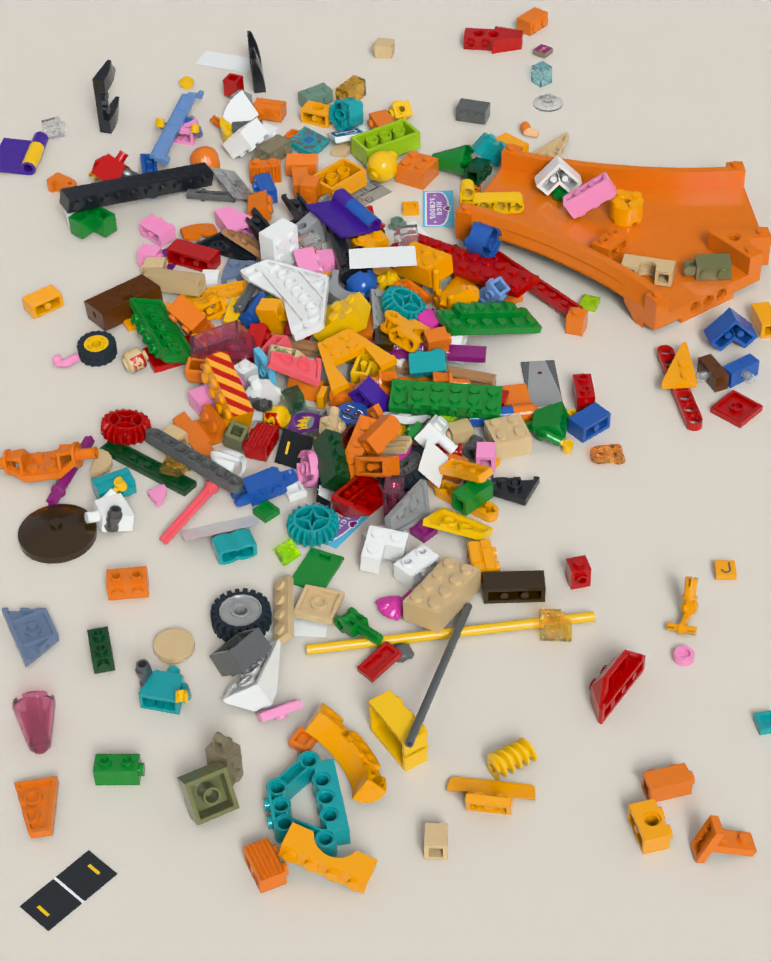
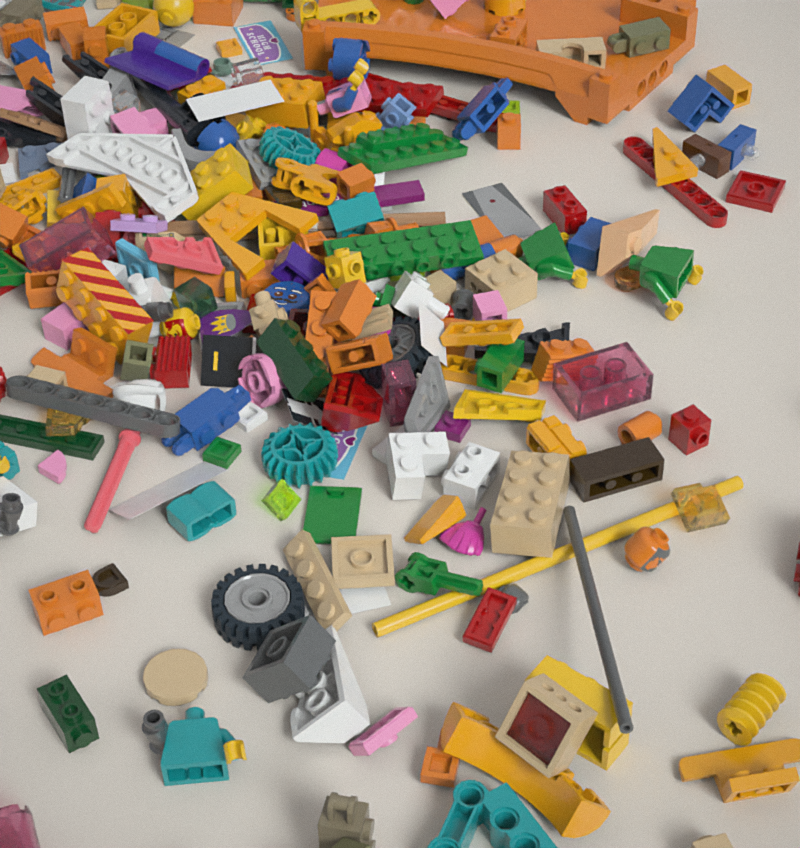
camera: 20 degrees left, 0 degrees up
none -> light orange plate [55,182,126,225]
none -> dark brown tile [92,563,129,597]
none -> lavender plate [110,214,168,233]
none -> torso [317,58,372,118]
none -> yellow brick [324,248,366,289]
none -> light orange slope [404,495,467,544]
none -> blue hinge [452,78,513,141]
none -> tan piece [495,673,598,779]
none -> orange brick [531,338,597,382]
none -> clear pink brick [552,342,654,422]
none -> light nougat wedge [597,209,660,277]
none -> orange brick [617,411,662,444]
none -> orange head [624,527,670,572]
none -> green torso [629,245,704,321]

